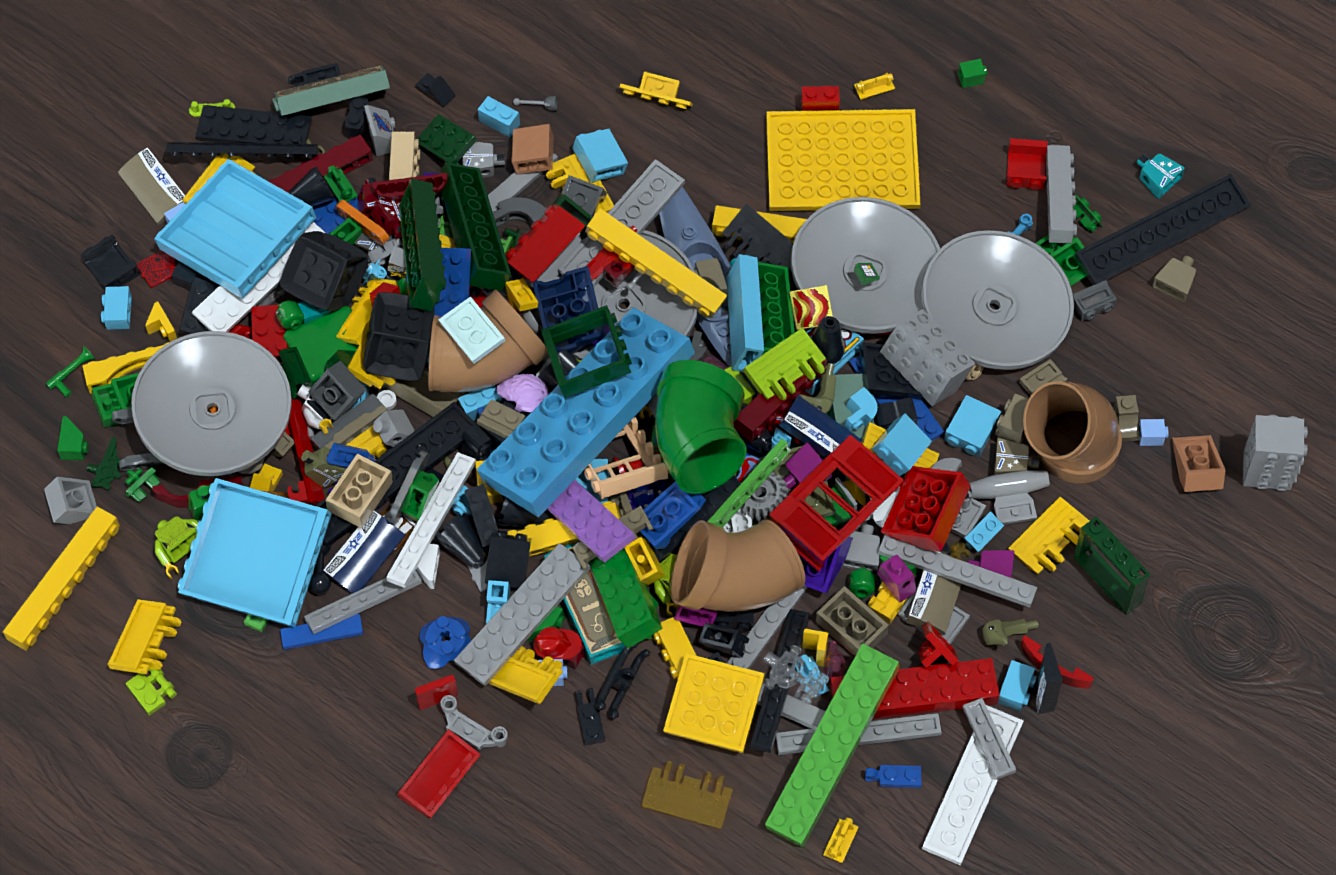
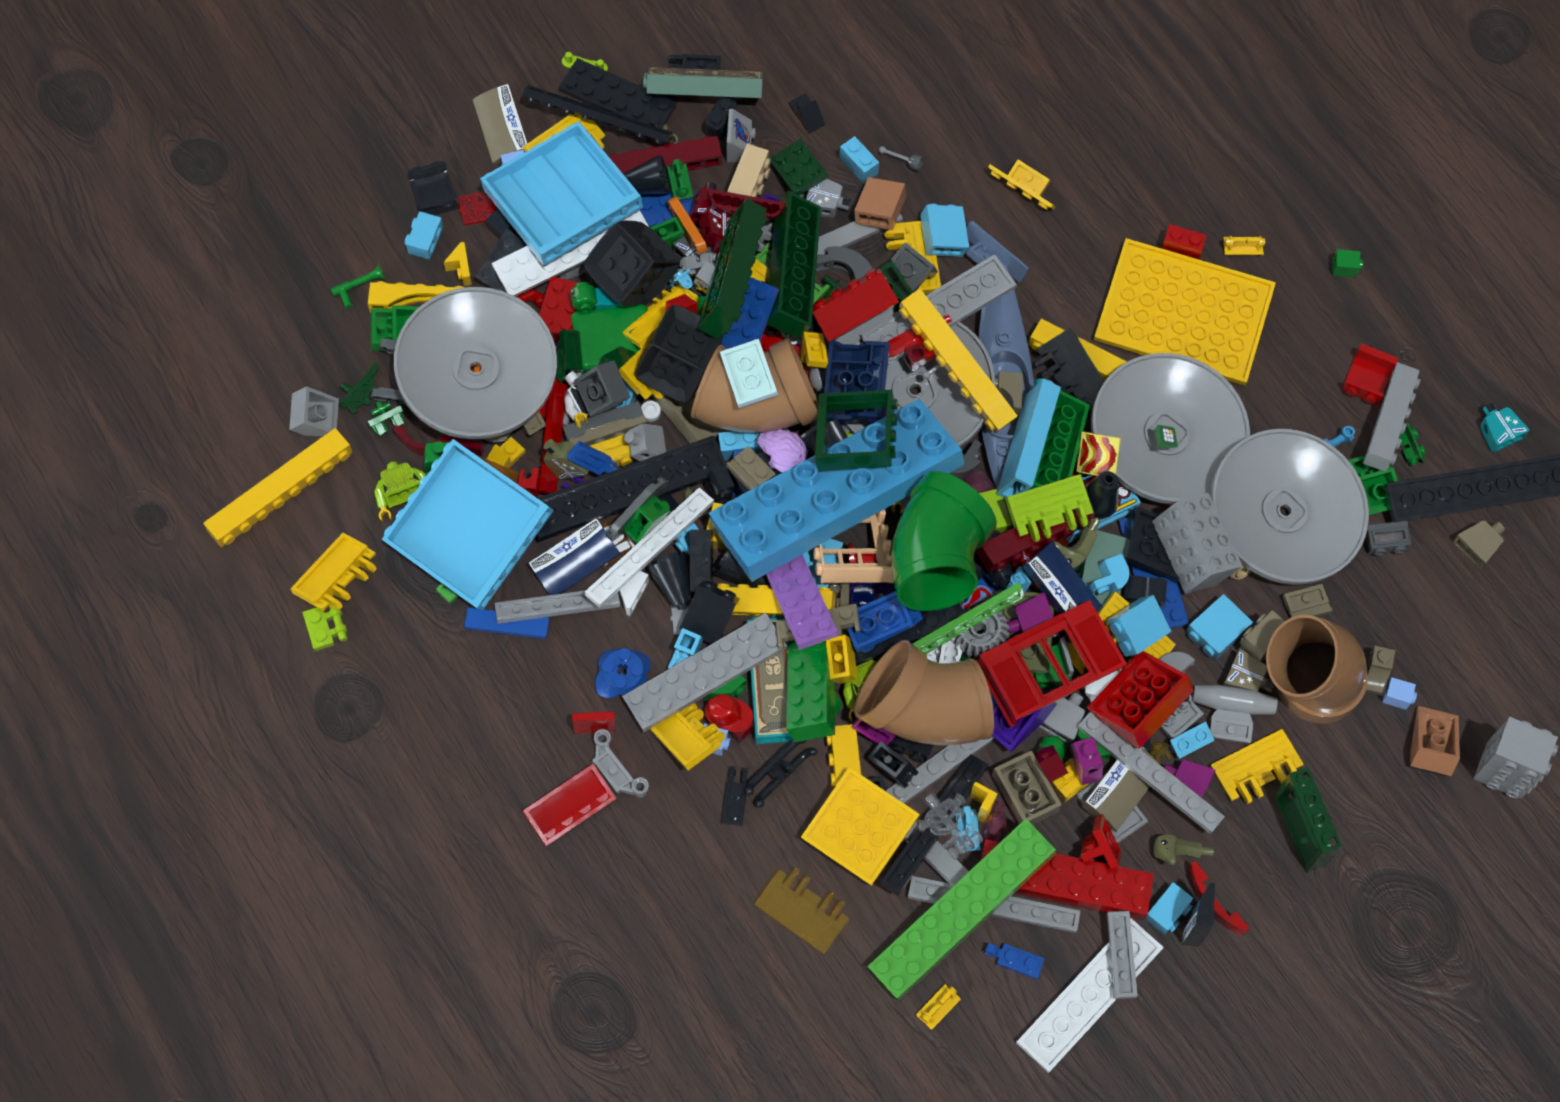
camera: 15 degrees right, 5 degrees up
green slope [57,416,89,461] -> none
black piece [309,543,332,595] -> none
tan brick [326,454,393,528] -> none
none -> sand blue bracket [966,221,1029,283]
none -> dark red brick [1035,745,1068,783]

